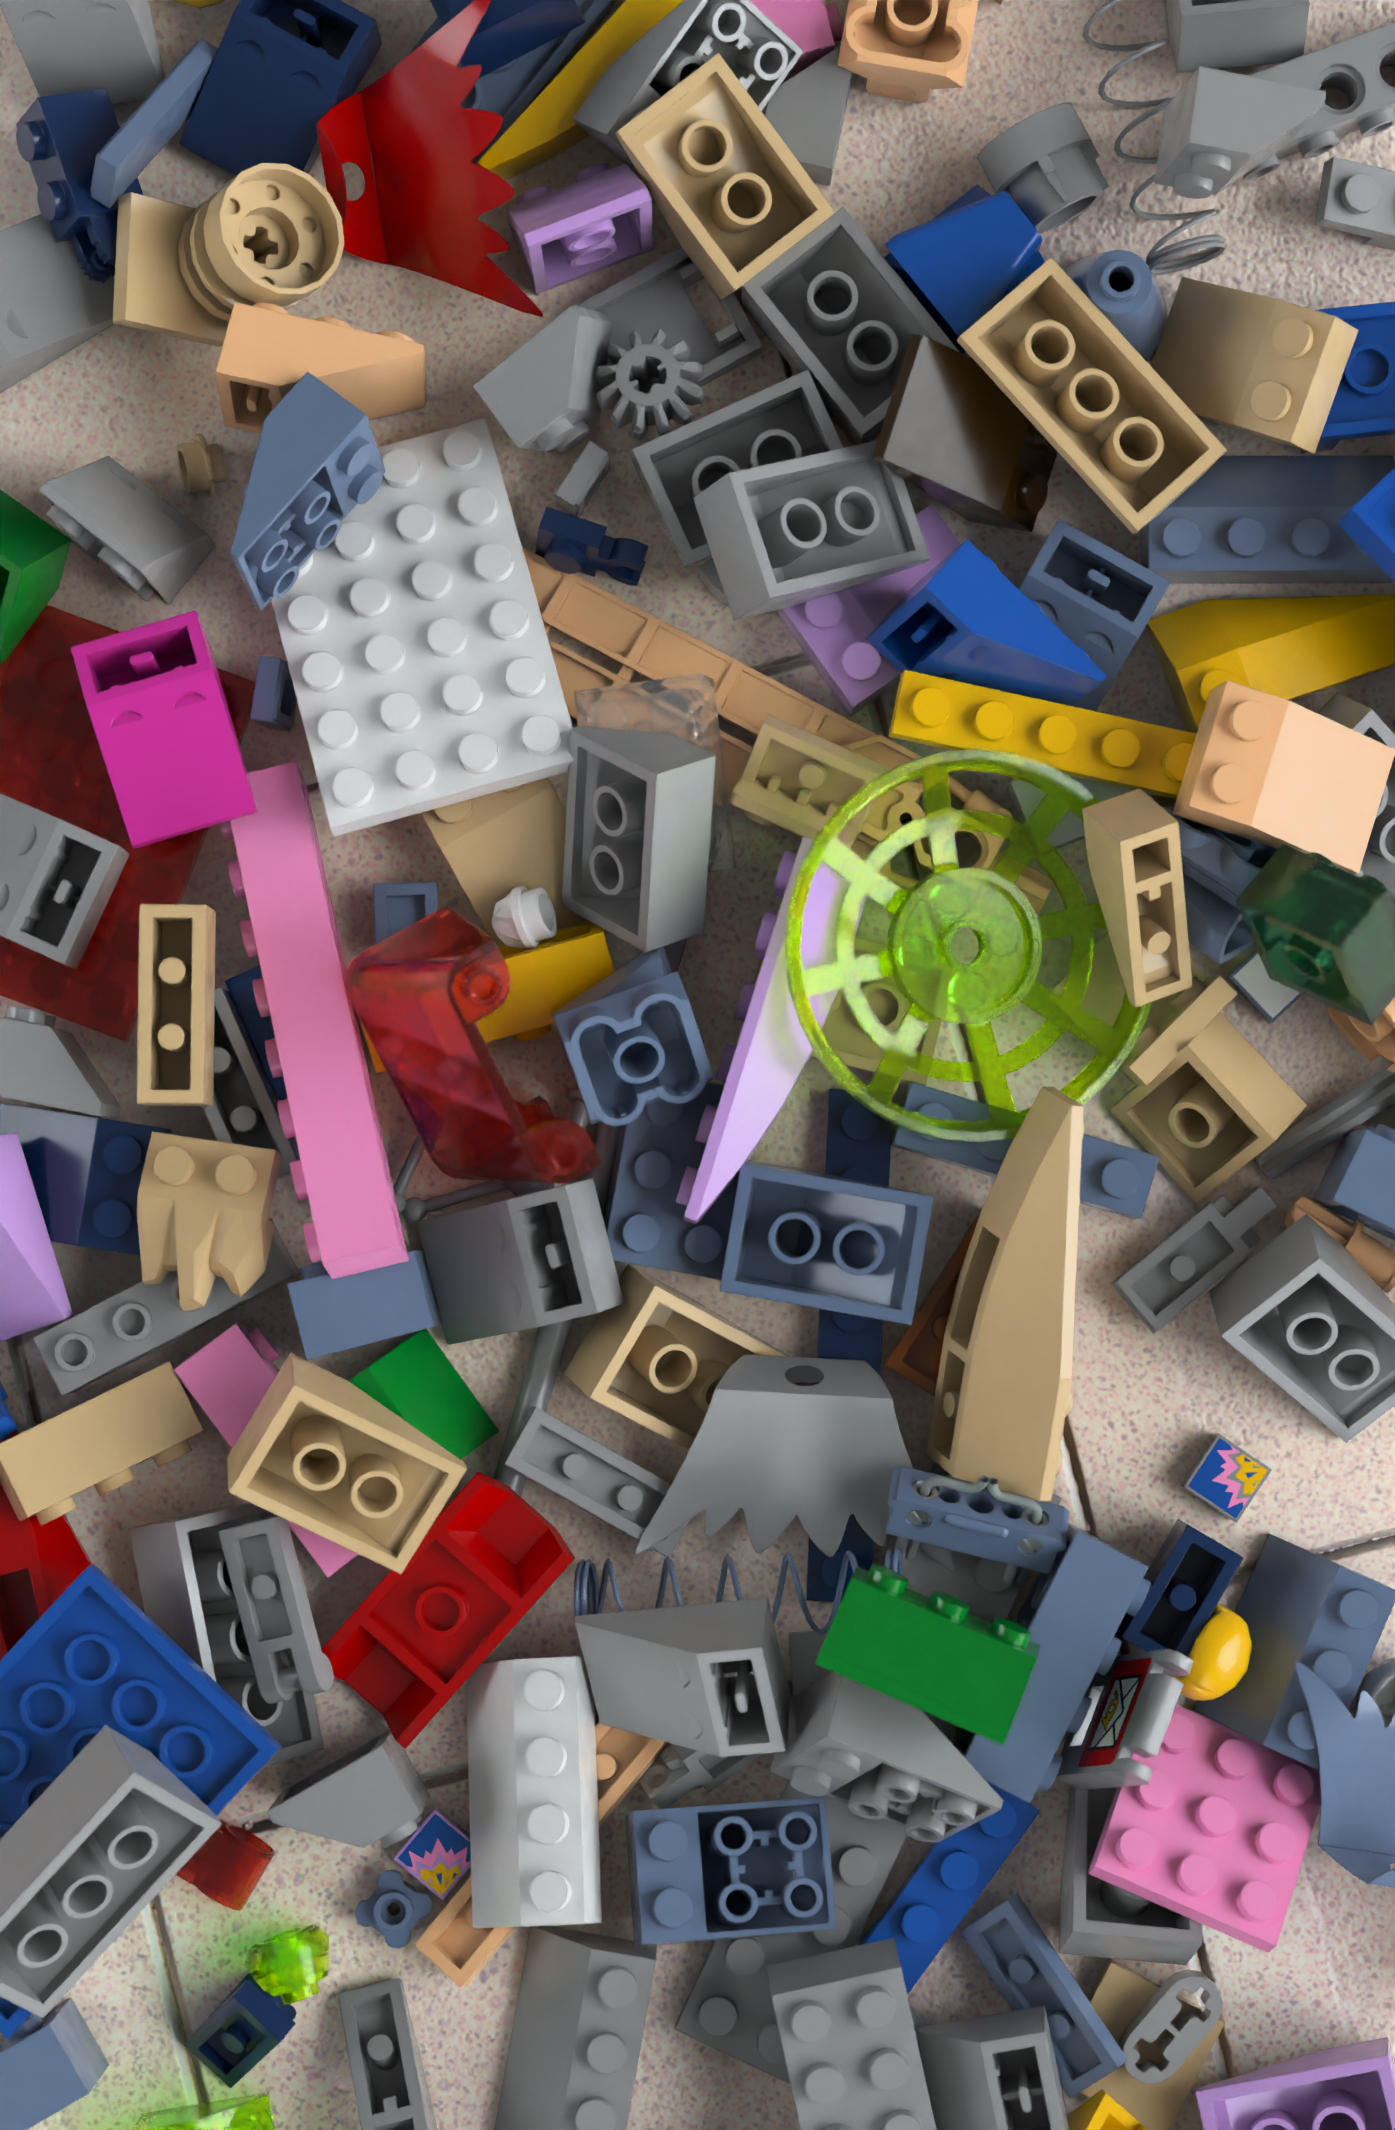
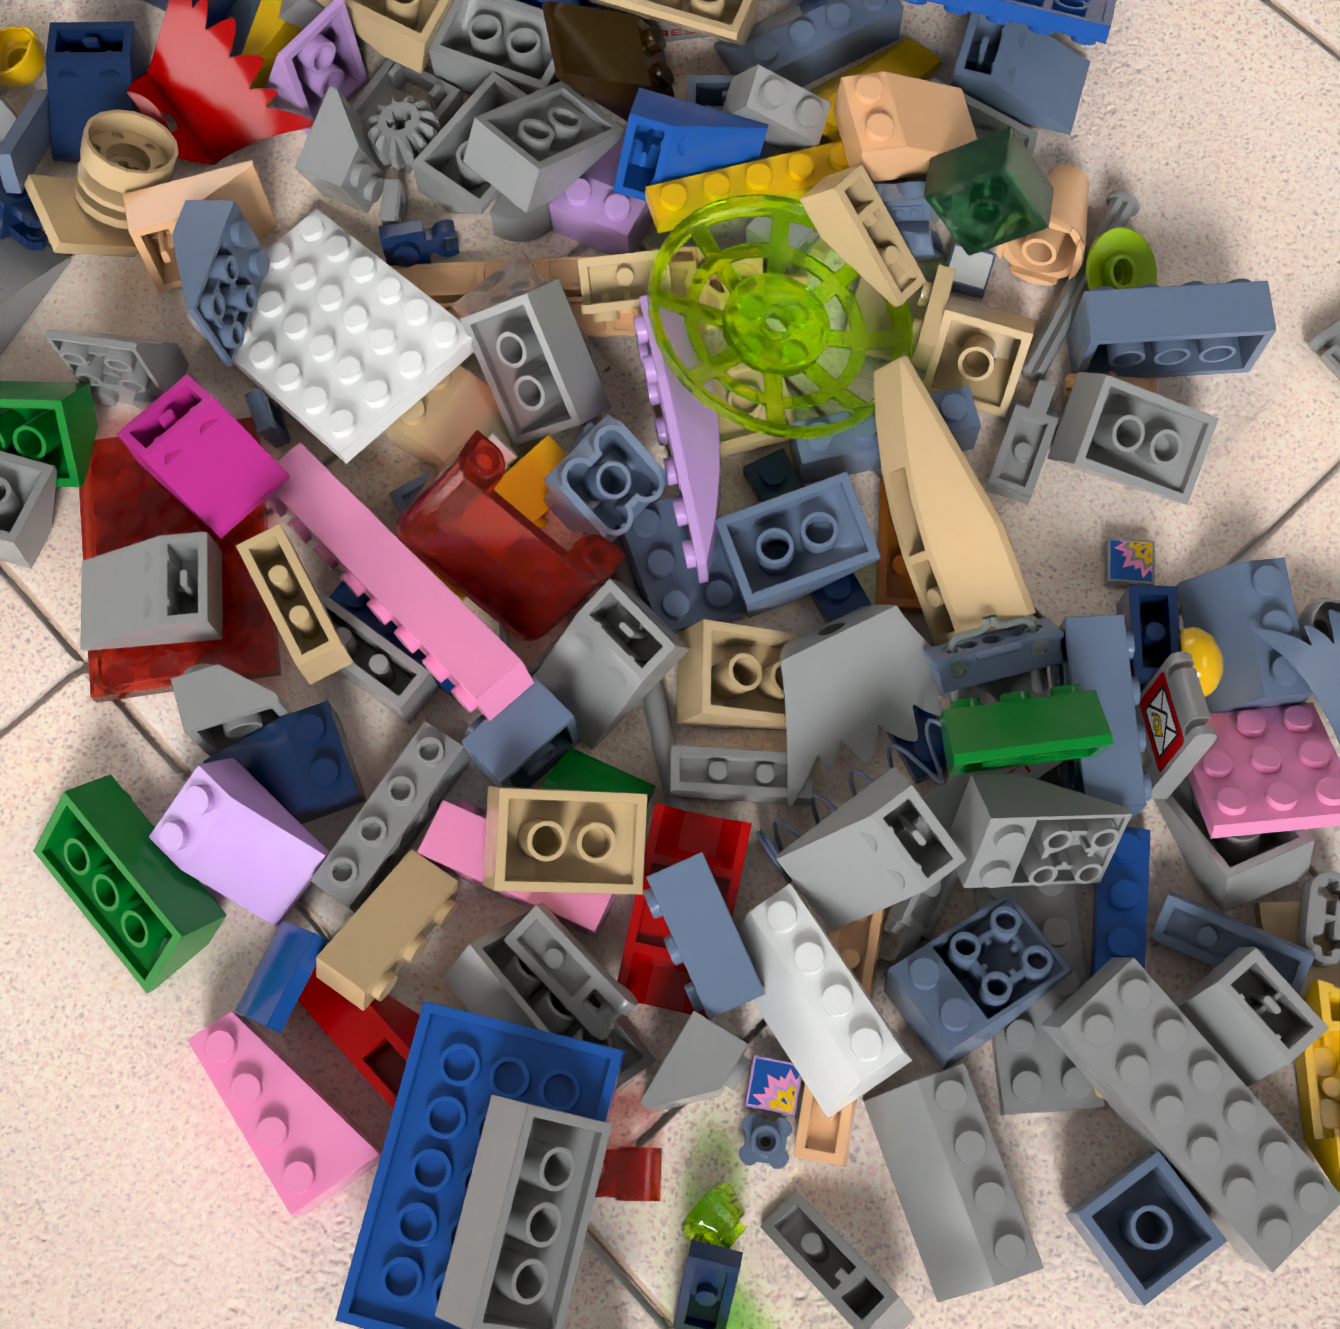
camera: 25 degrees left, 15 degrees down
tan plate [137,1132,282,1312] -> none
tan plate [177,434,226,497] -> none
none -> sand blue brick [643,852,766,1019]
none -> light grey brick [722,64,831,153]

